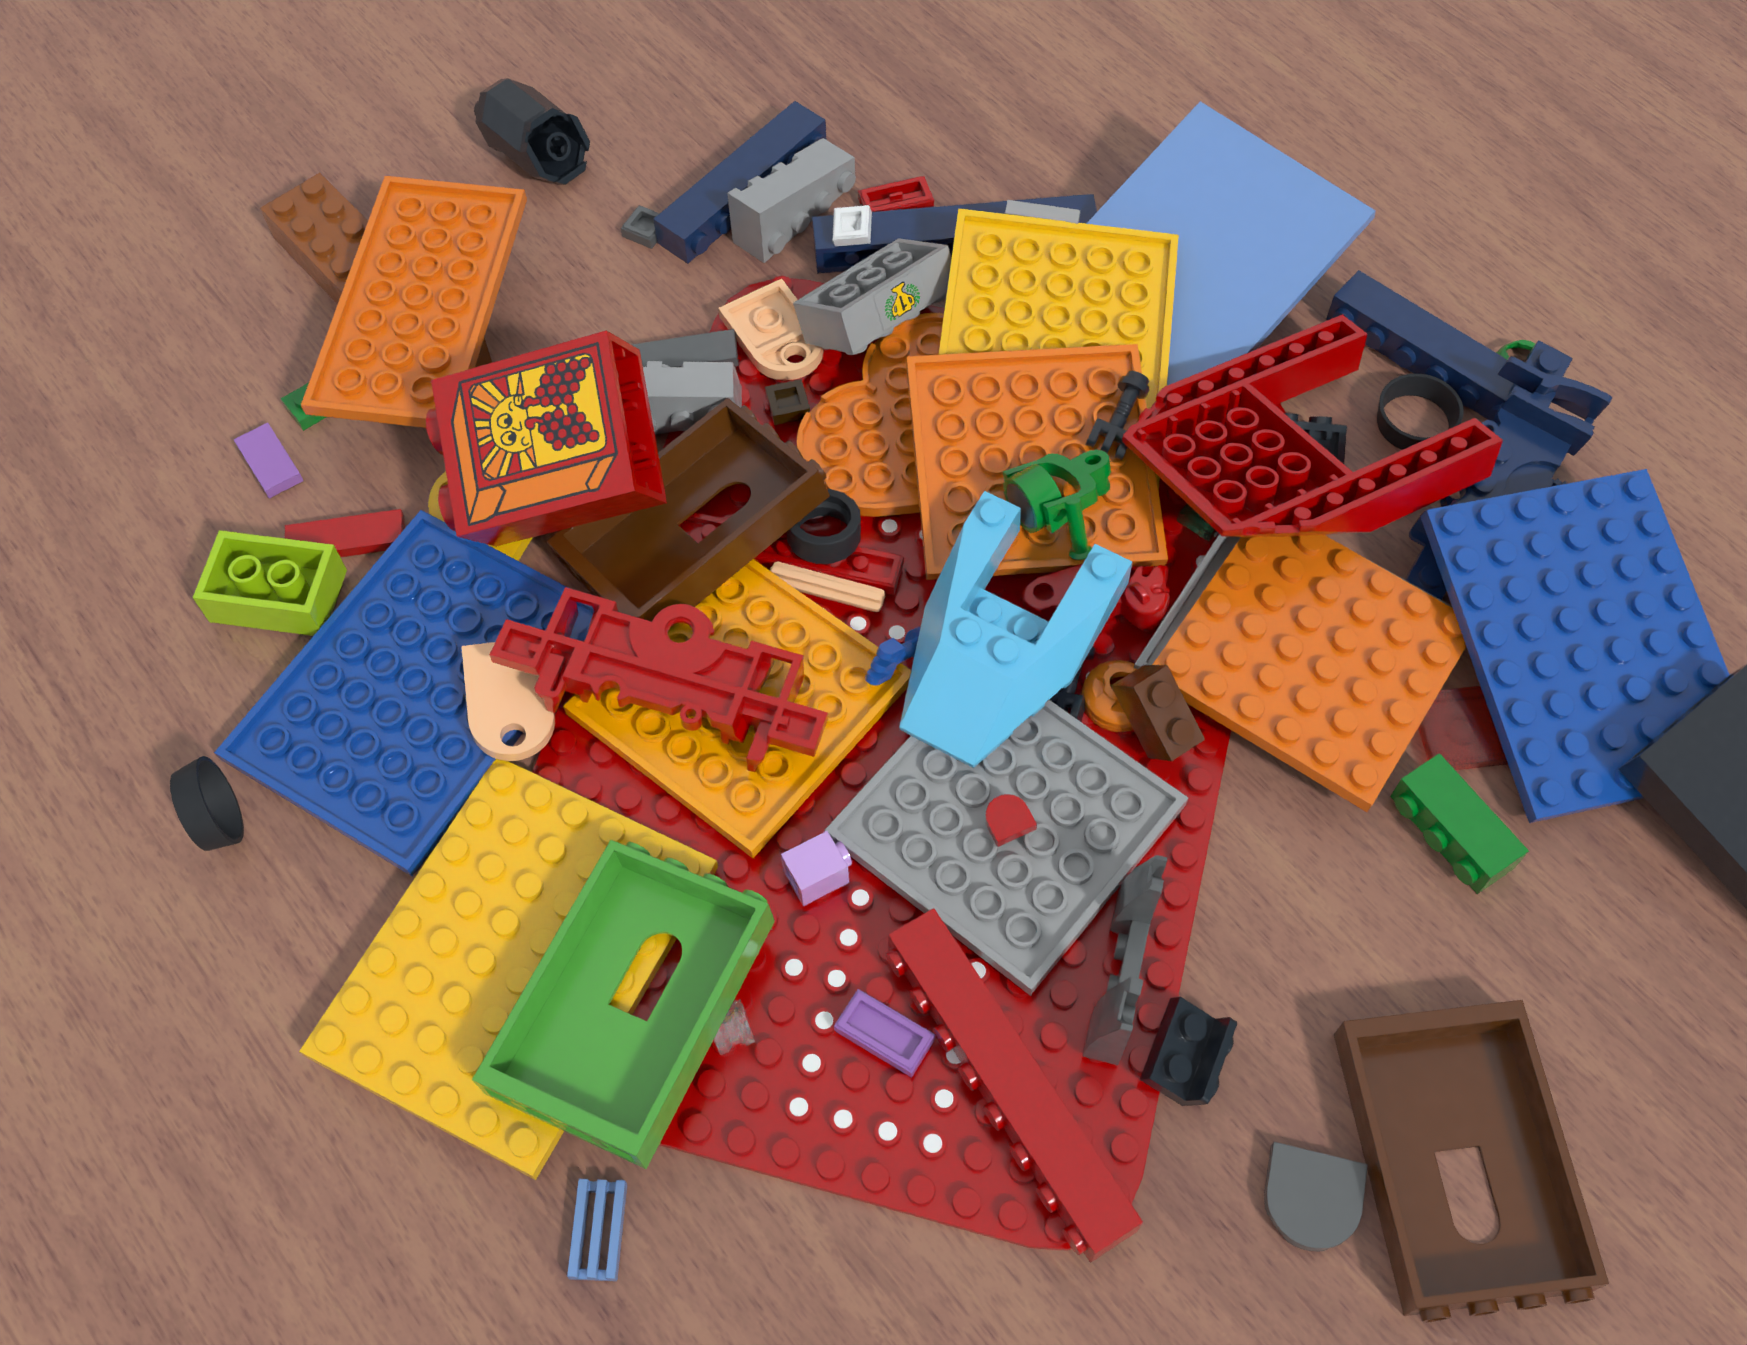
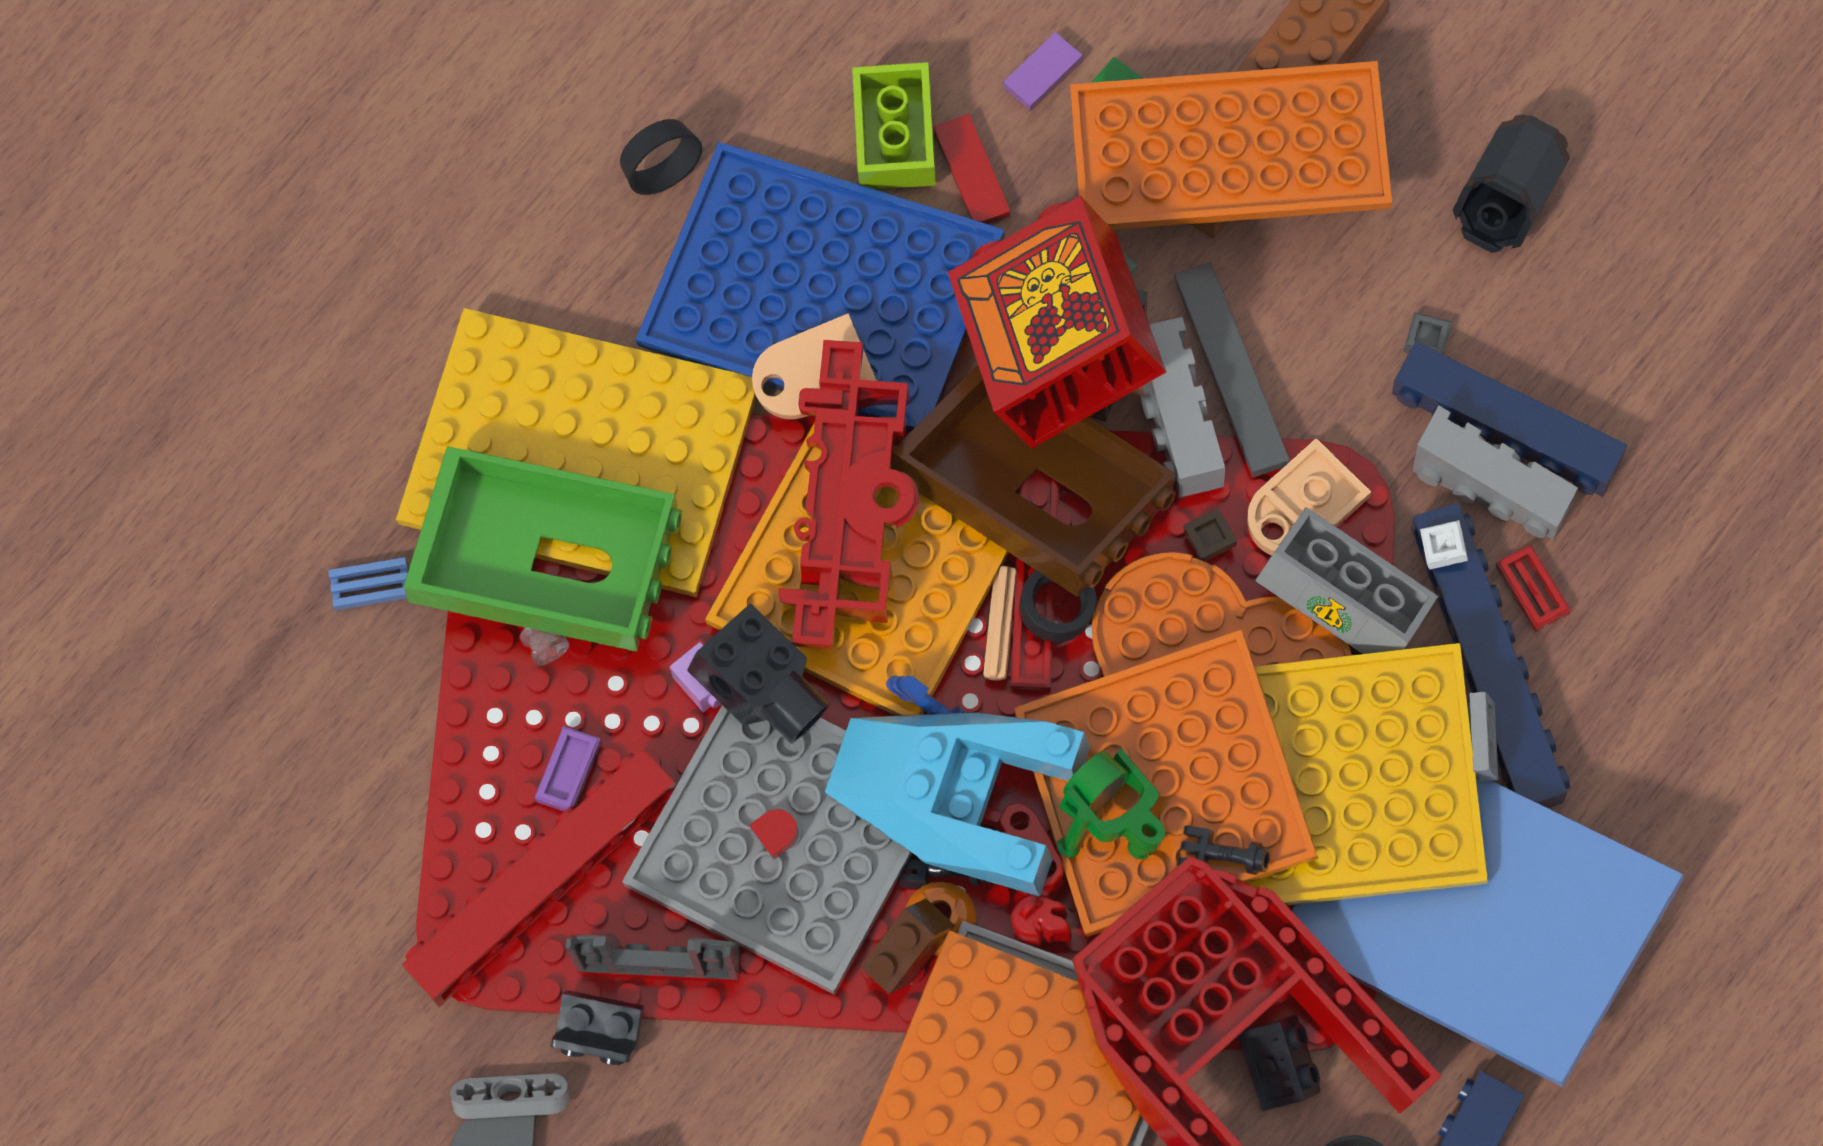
camera: 85 degrees right, 10 degrees up
none -> light grey beam [450,1074,570,1119]
none -> black brick [687,603,830,744]

